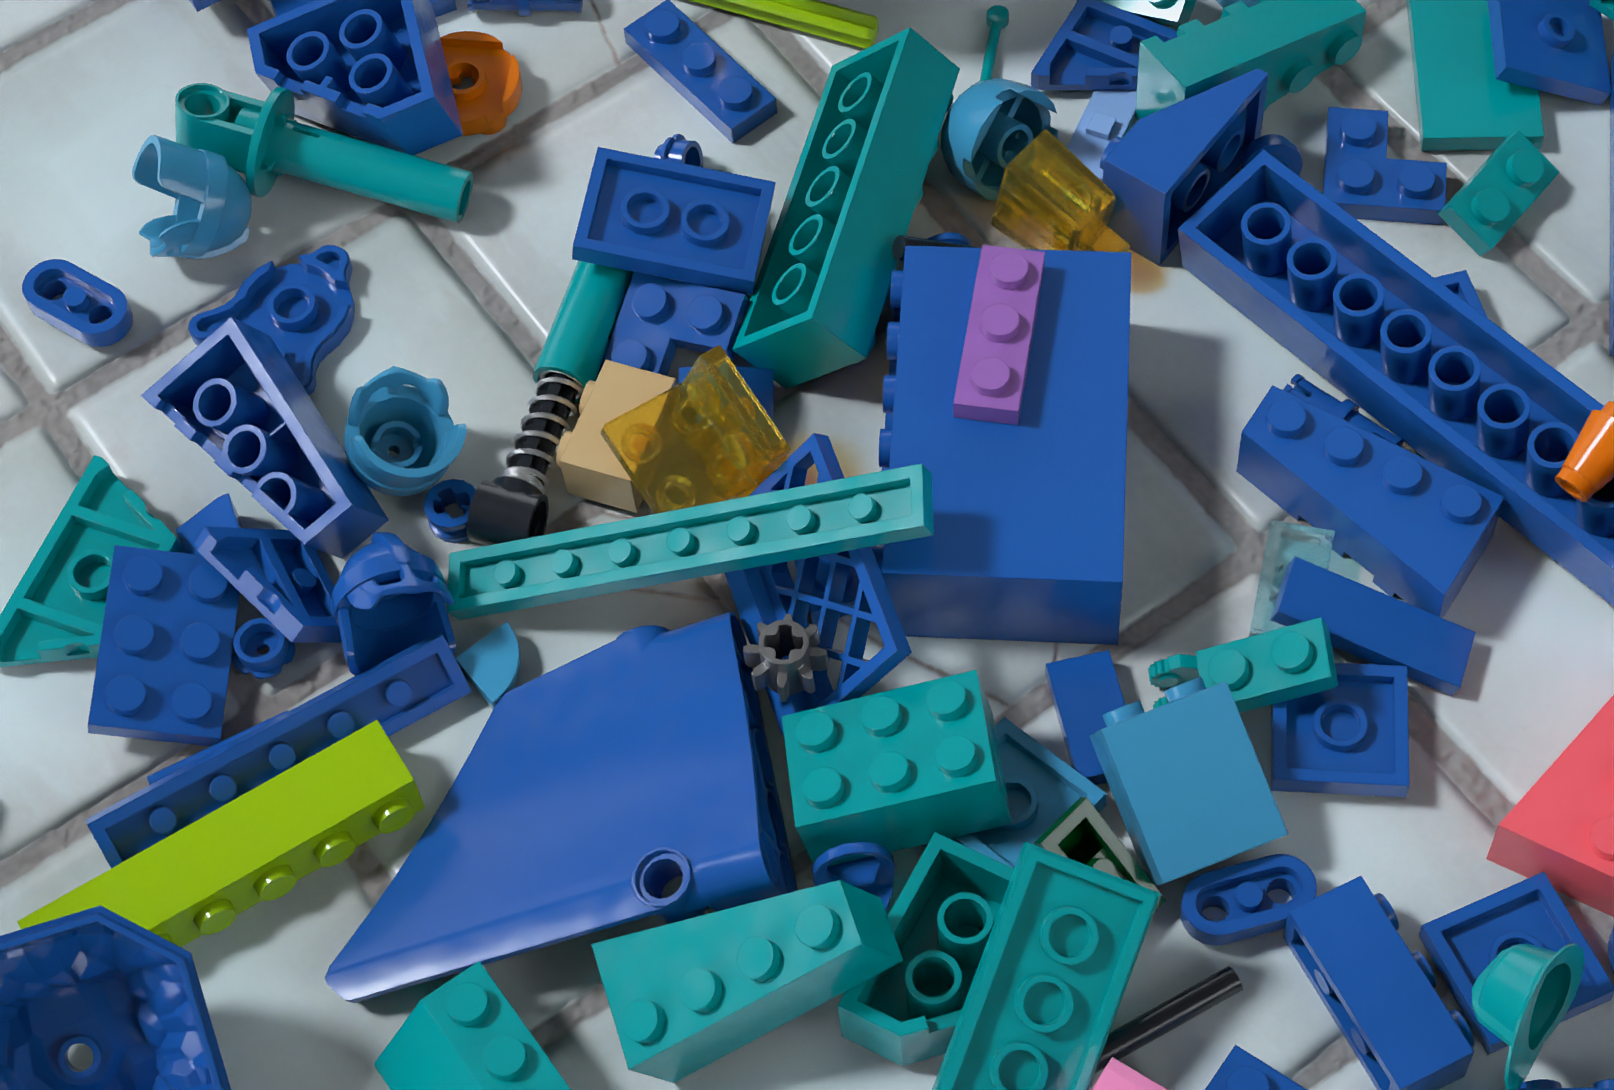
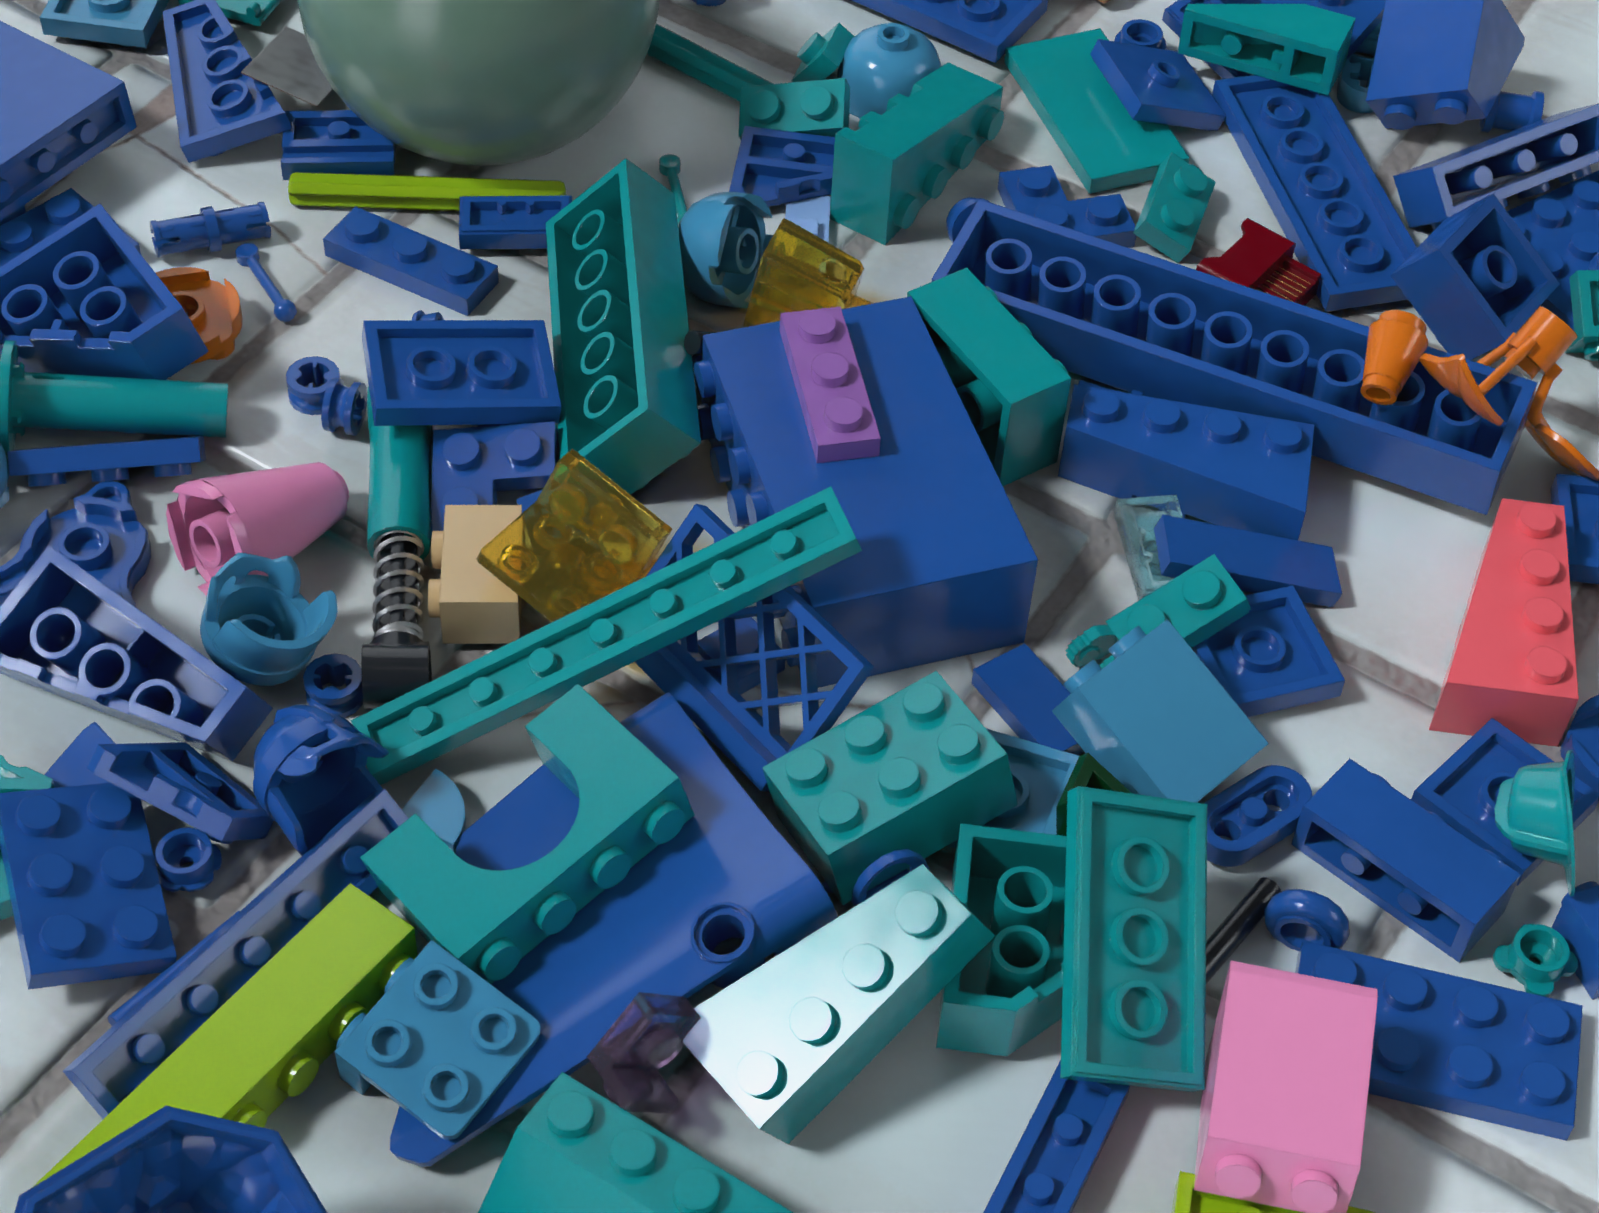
camera: 30 degrees left, 10 degrees down
flat silver gear [743,614,828,702] -> none
blue slope [1098,68,1269,266] -> none
none -> blue plate [7,436,206,487]
none -> bright pink cone [166,462,349,596]
none -> blue hinge [235,243,297,322]
none -> blue bush [286,356,340,415]
none -> blue bush [321,378,367,436]
none -> dark azure bracket [335,940,540,1140]
none -> teal arch [360,684,695,984]
none -> blue plate [459,195,572,250]
none -> clear purple bracket [587,992,701,1113]
none -> teal brick [907,268,1071,486]
none -> dark red piece [1196,218,1321,306]
none -> blue piece [1264,889,1350,951]

